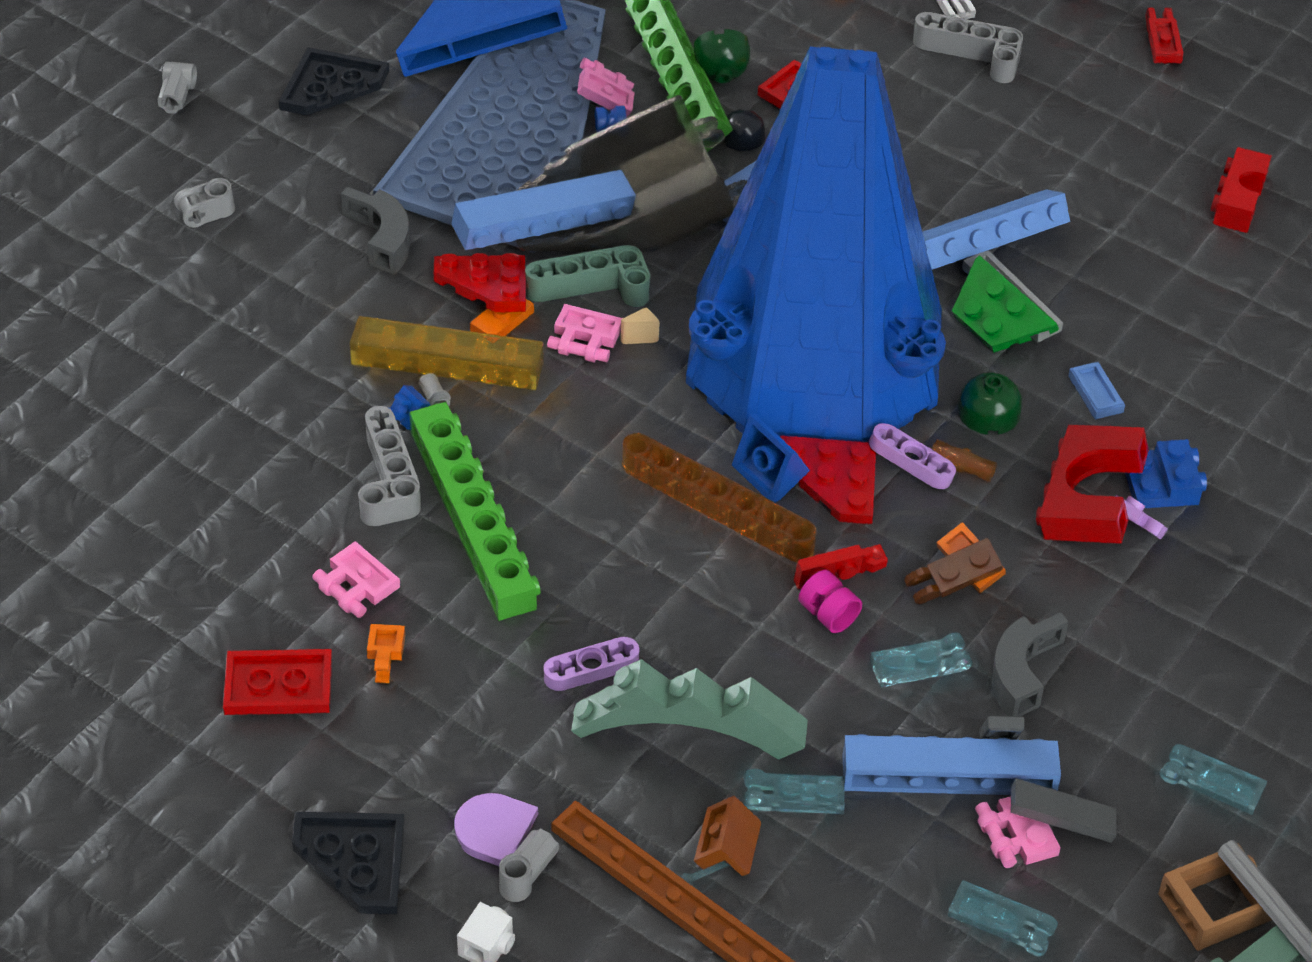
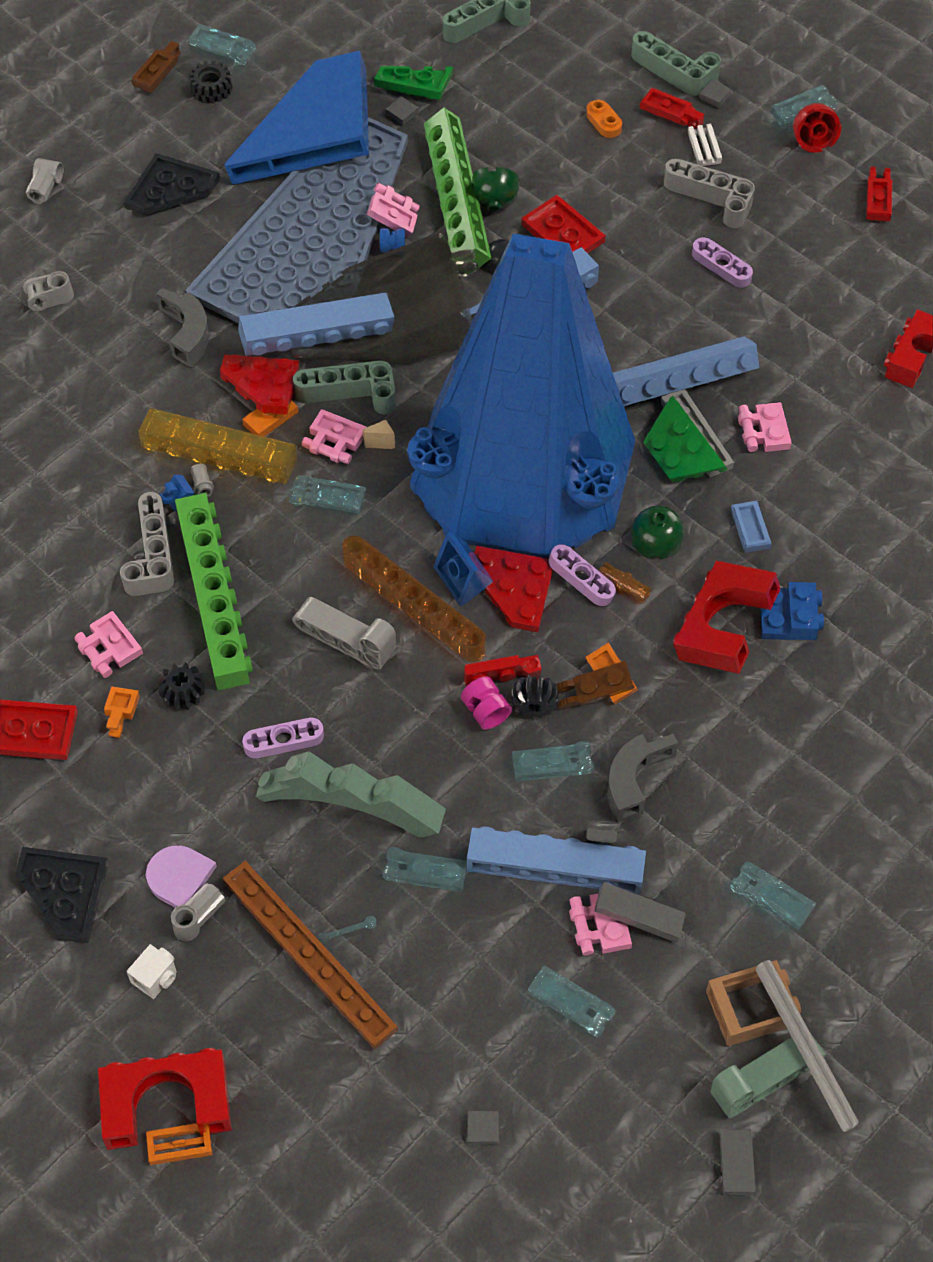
camera: 10 degrees right, 10 degrees up
dark orange panel [694,796,761,876] -> none
lavender plate [1116,495,1168,540] -> none
none -> black gear [158,662,205,710]
none -> clear light blue plate [289,475,366,514]
none -> light grey beam [292,597,396,670]
none -> black gear [511,675,558,718]
none -> lavender beam [692,238,753,288]
none -> bright pink plate [738,402,792,452]

